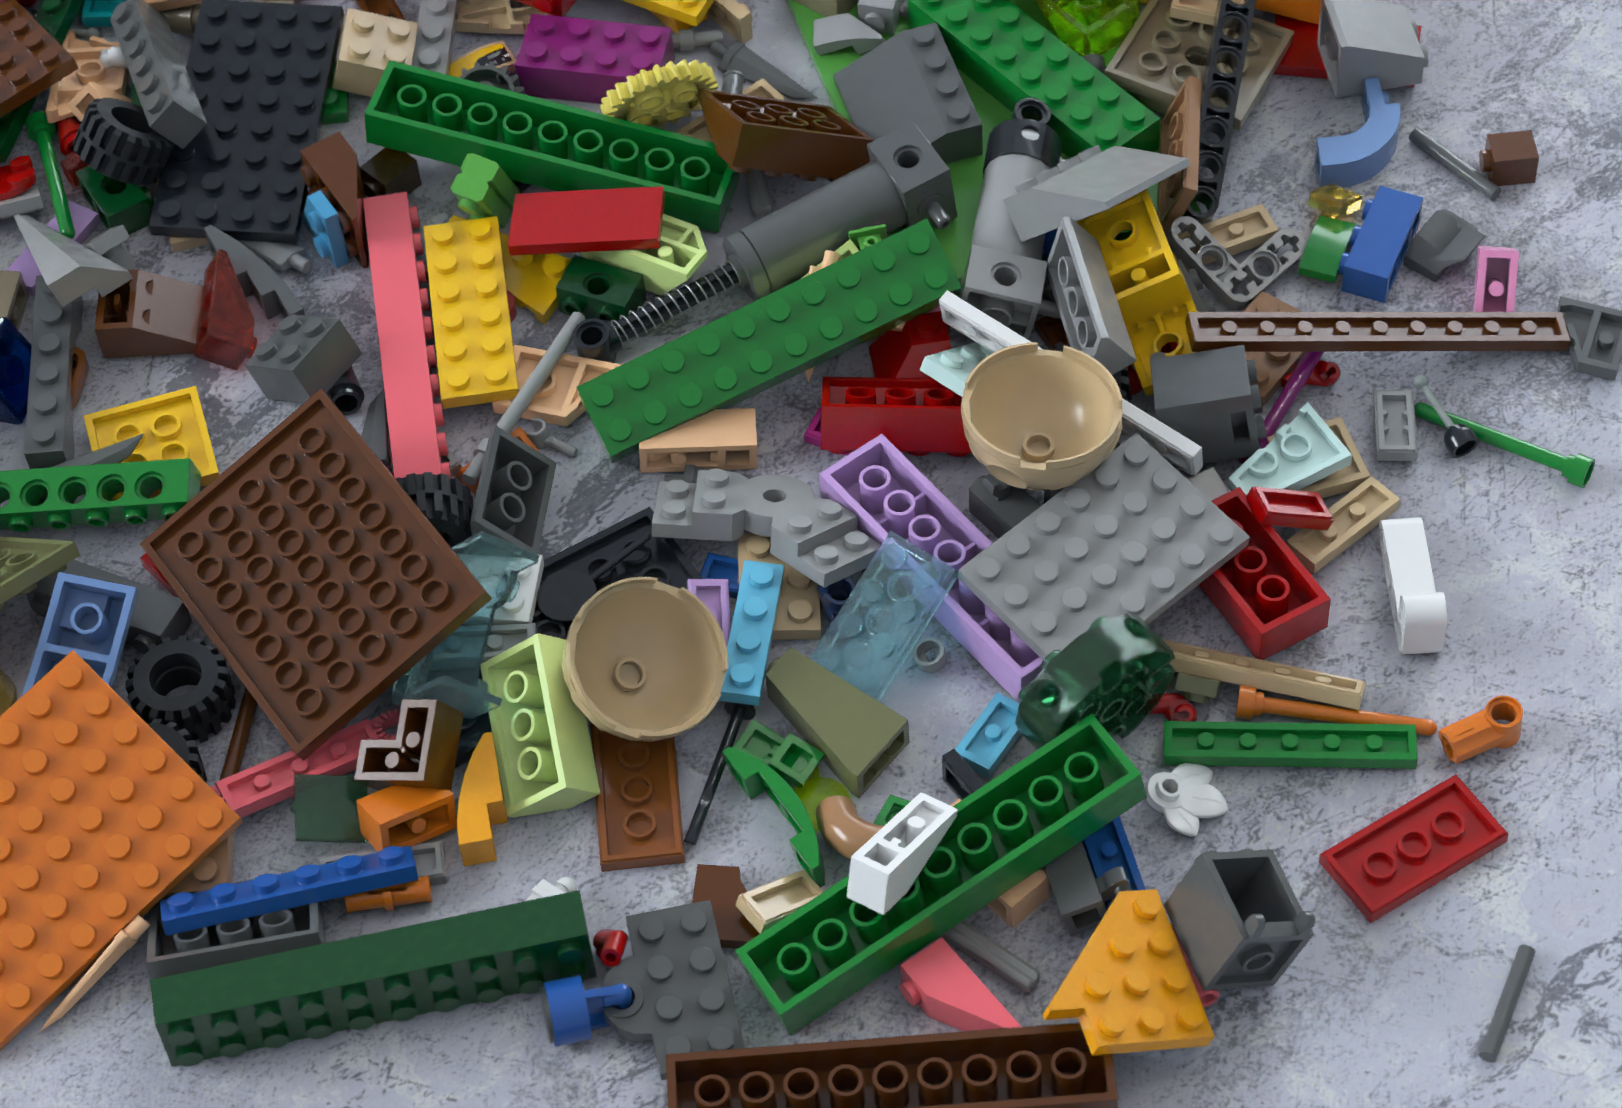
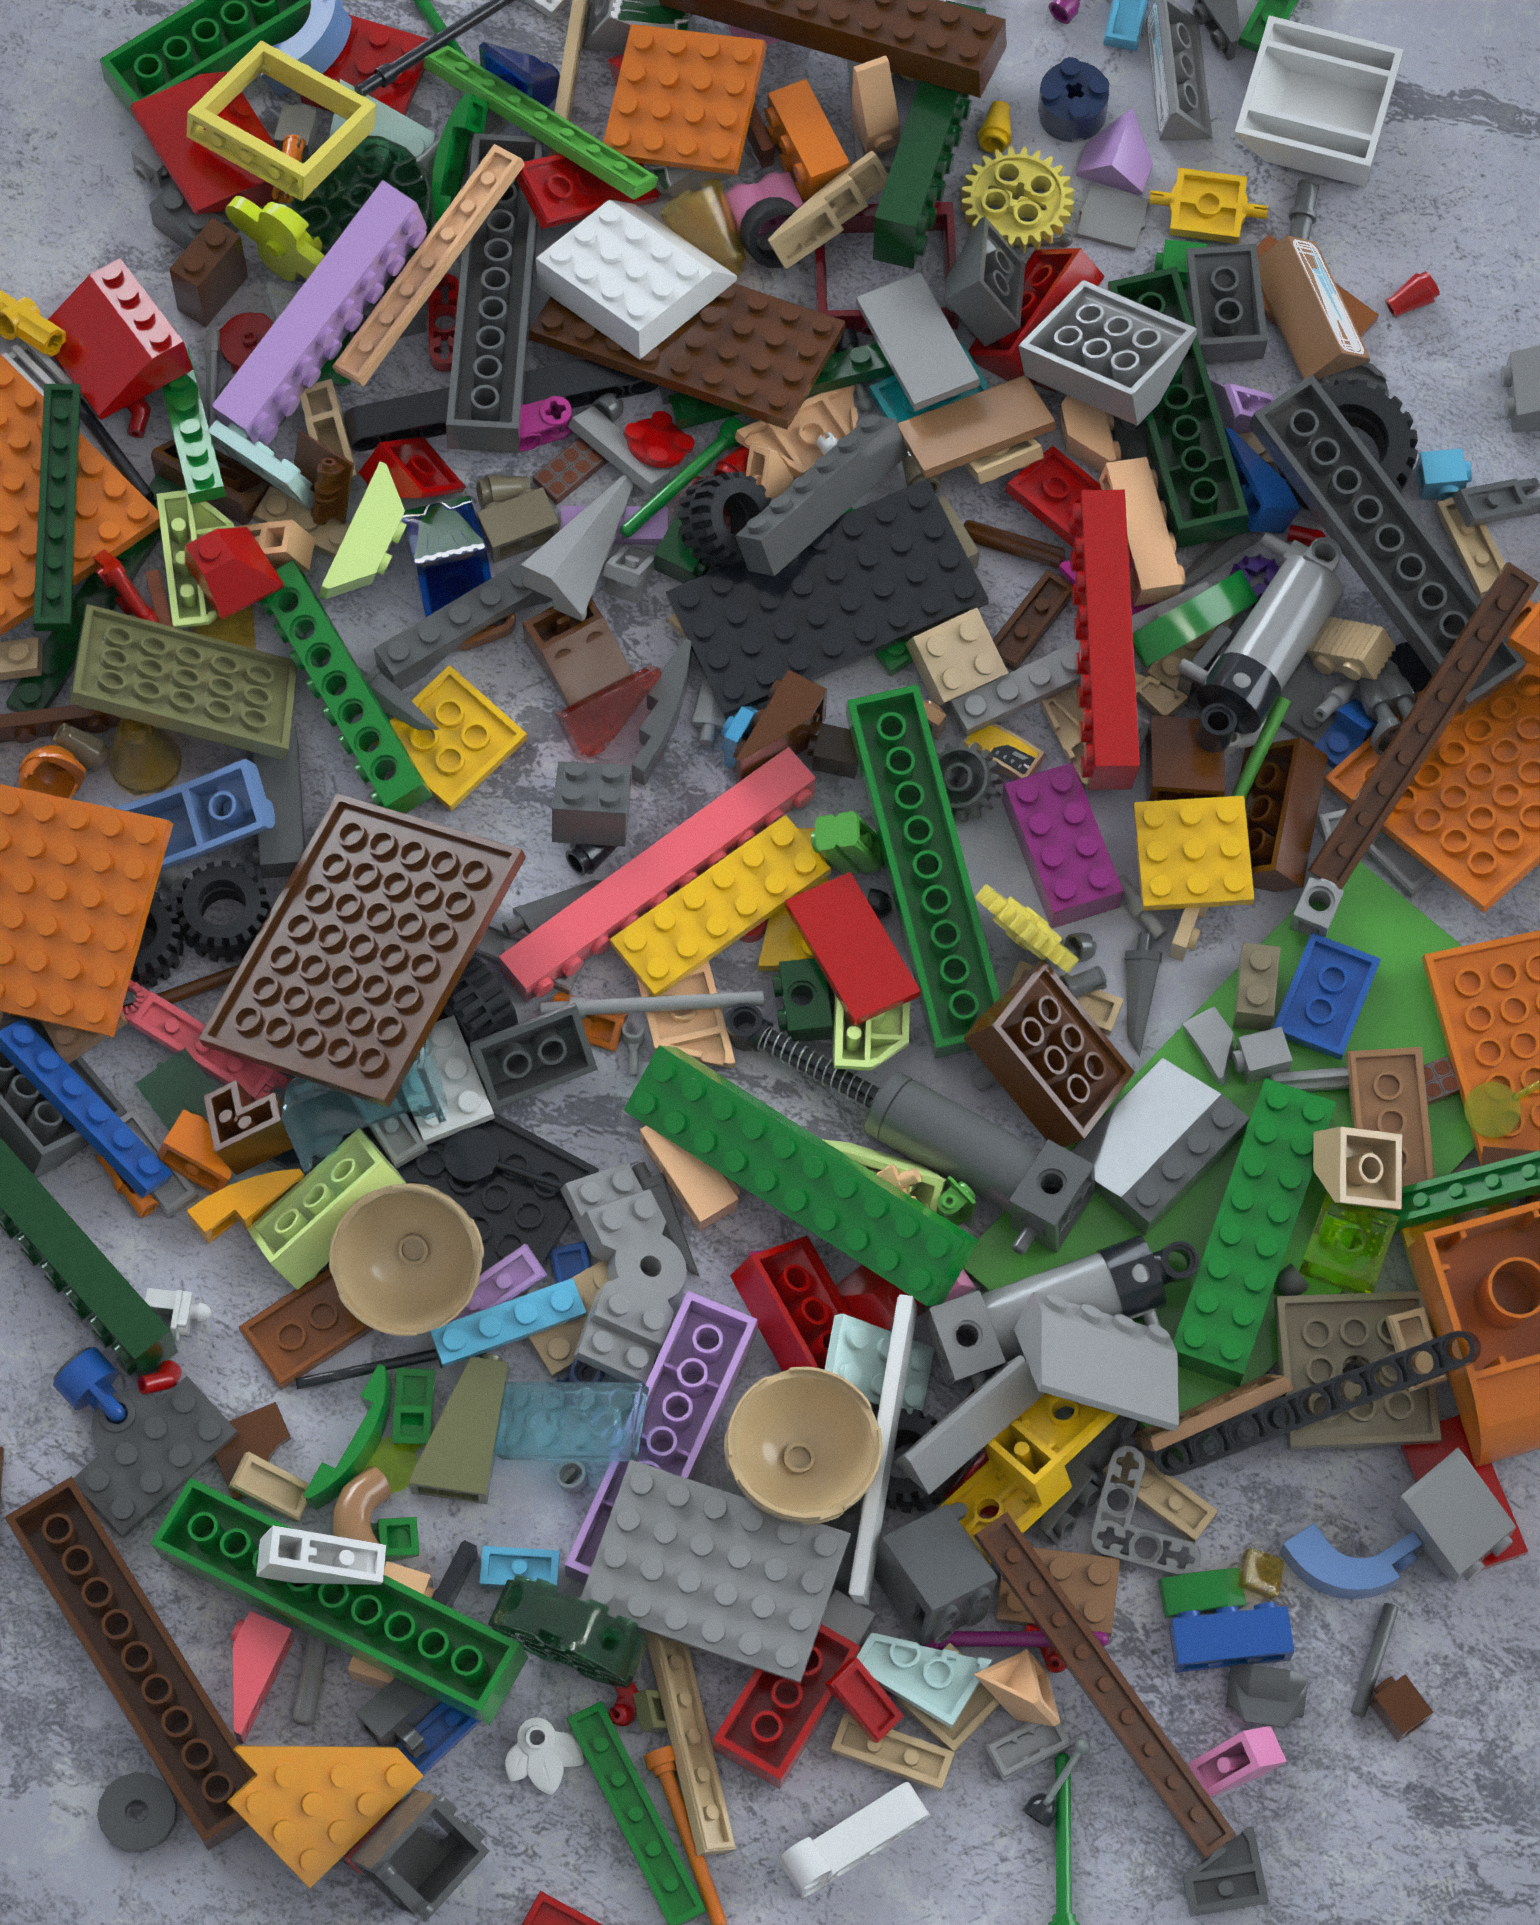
camera: 55 degrees right, 15 degrees up
none -> light nougat slope [973,1649,1060,1726]

